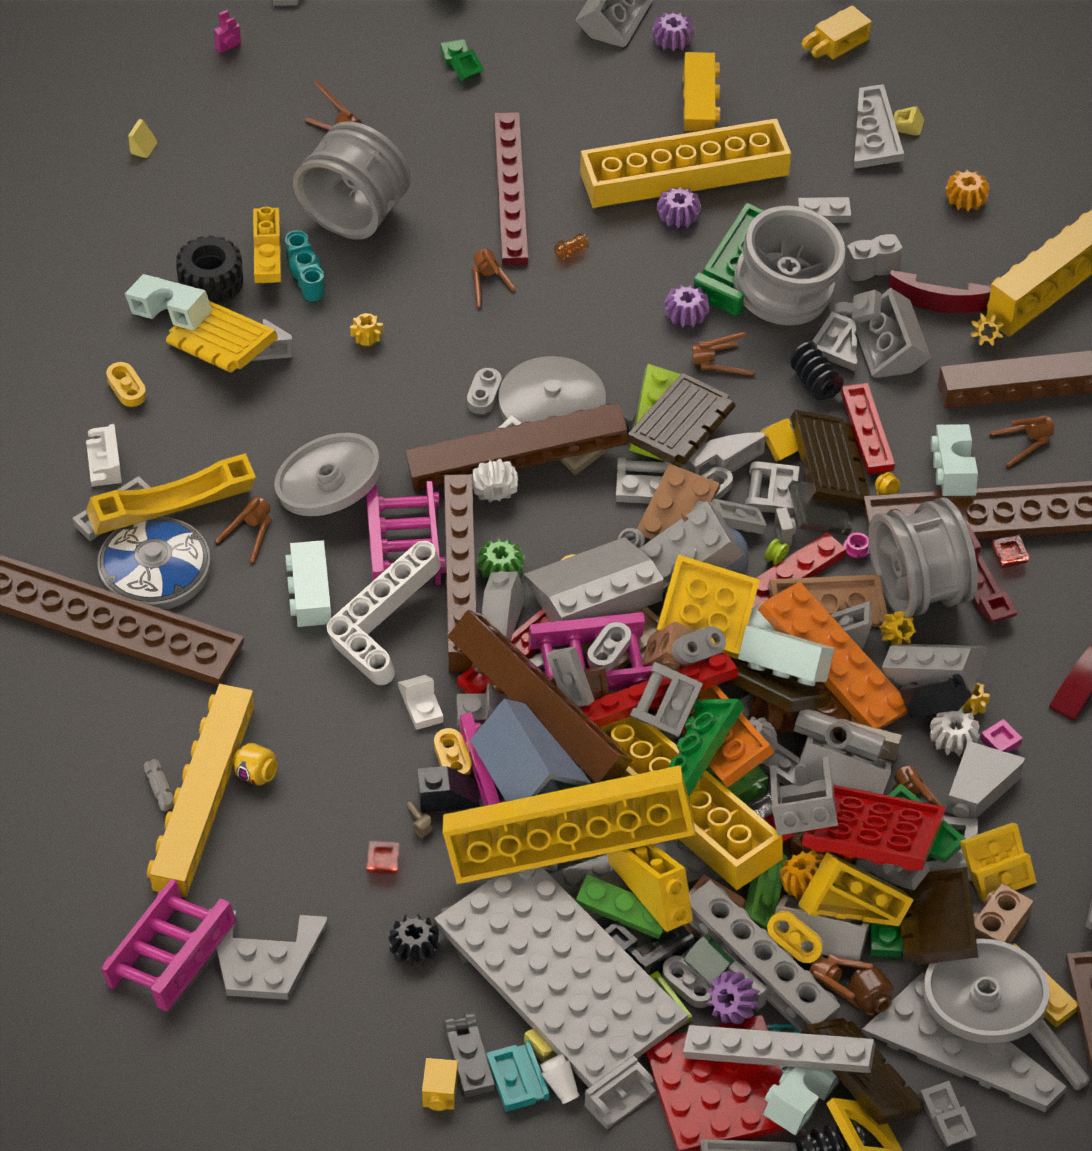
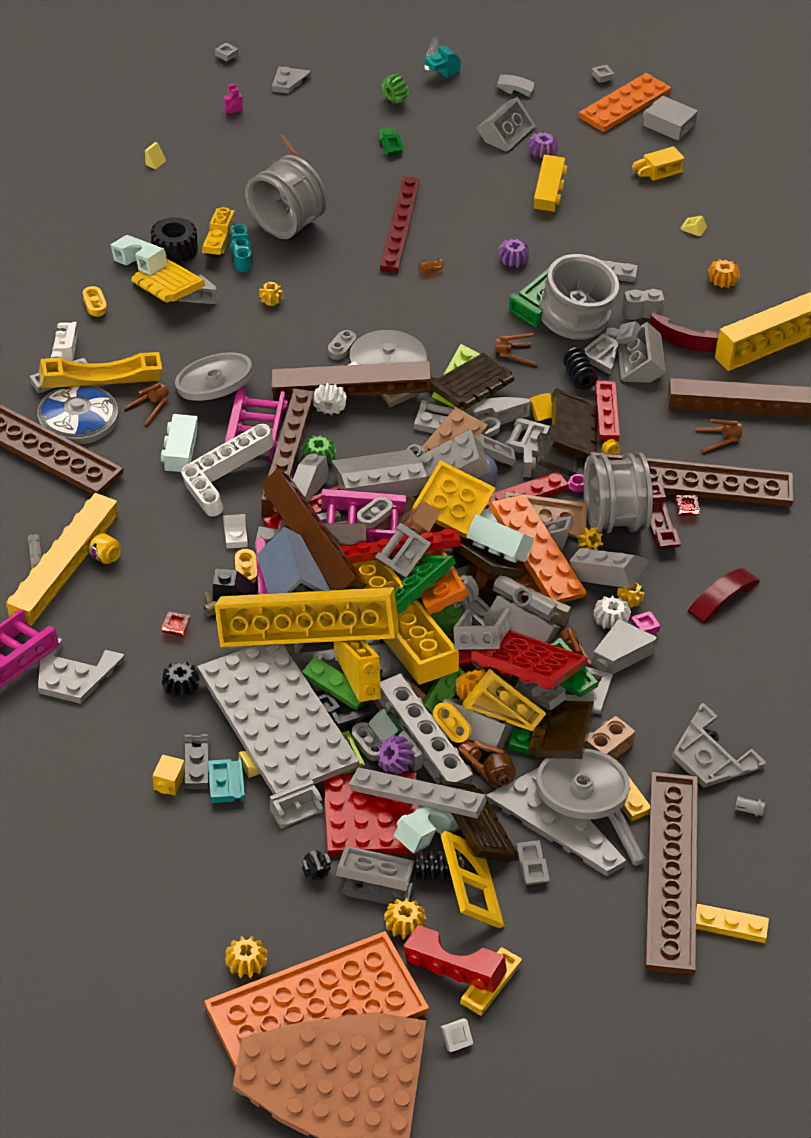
camera: 10 degrees right, 5 degrees down
dark orange plant [471,248,516,309] -> none
white cone [540,1054,579,1104] -> none
light grey plate [546,647,595,707] -> none
yellow brick [580,119,791,208] -> none
medium lavender gear [664,284,709,328] -> none
light grey plate [671,626,726,666] -> none
lime bush [764,538,790,565] -> none
light grey wing [854,84,904,169] -> none
black hinge [899,674,972,718] -> none
light aqua arch [930,424,978,496] -> none
yellow slope [960,822,1037,902] -> none
yellow gear [970,313,1003,346] -> none

